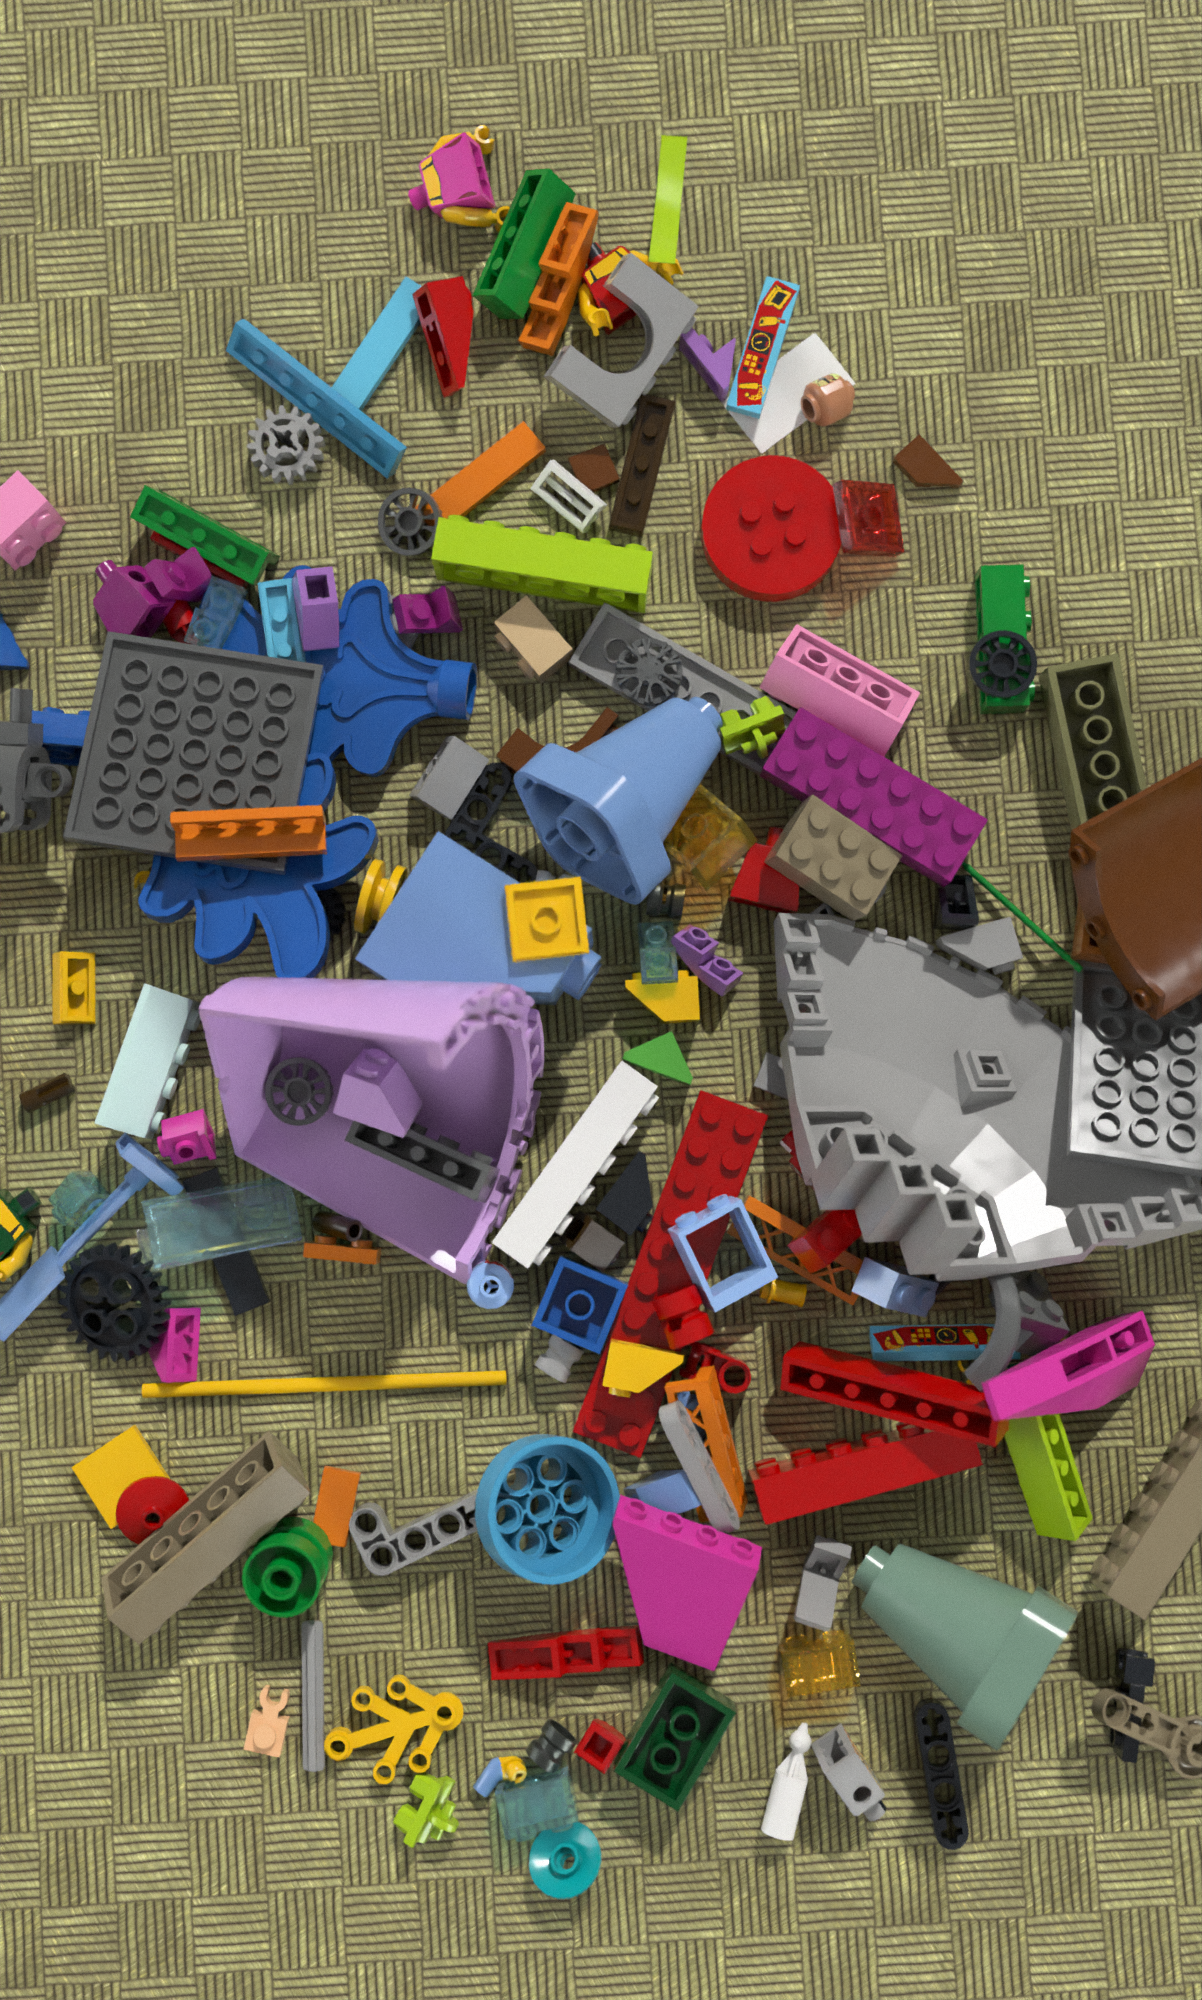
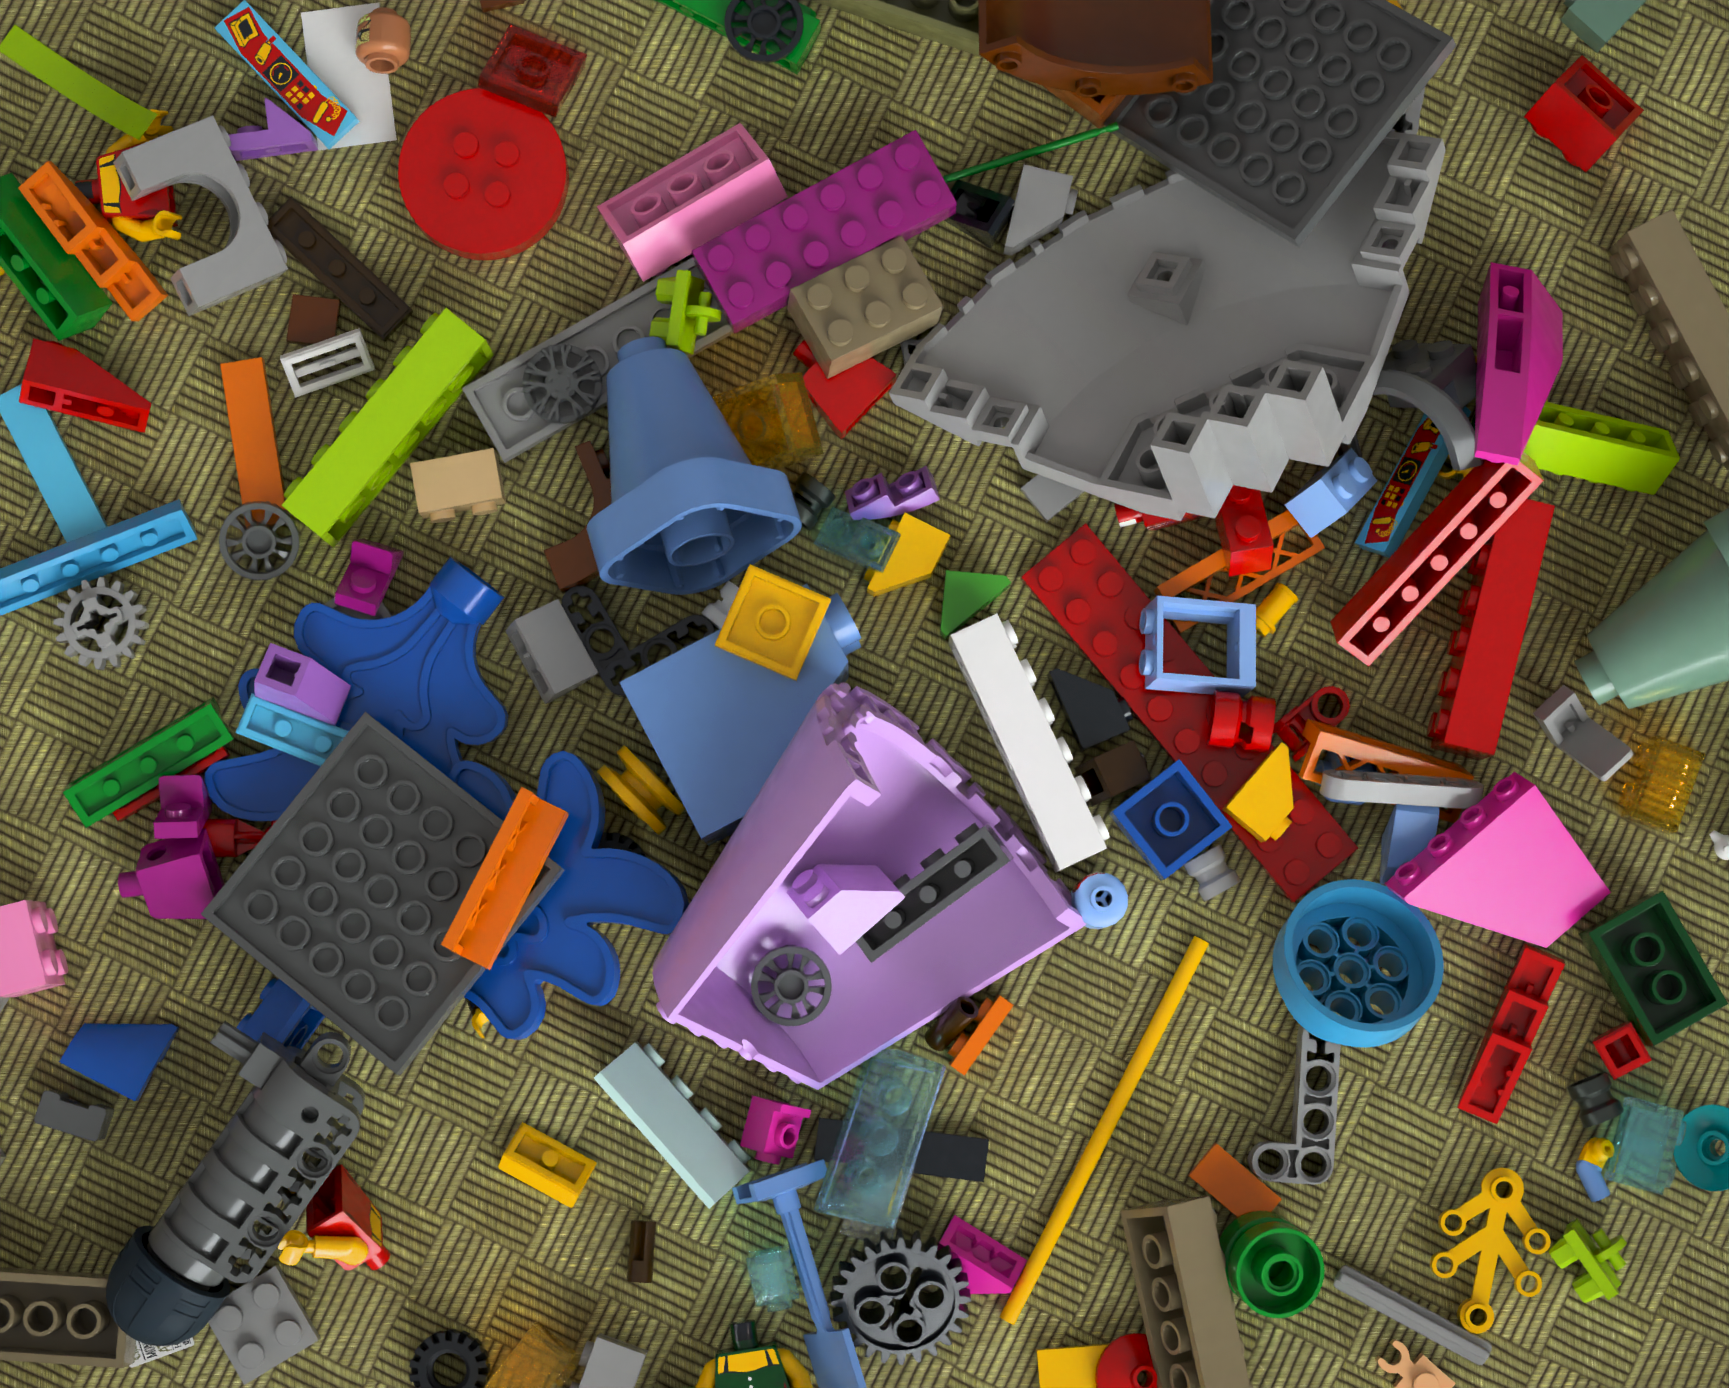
camera: 65 degrees left, 0 degrees up
clear light blue slope [184,576,248,649] -> none

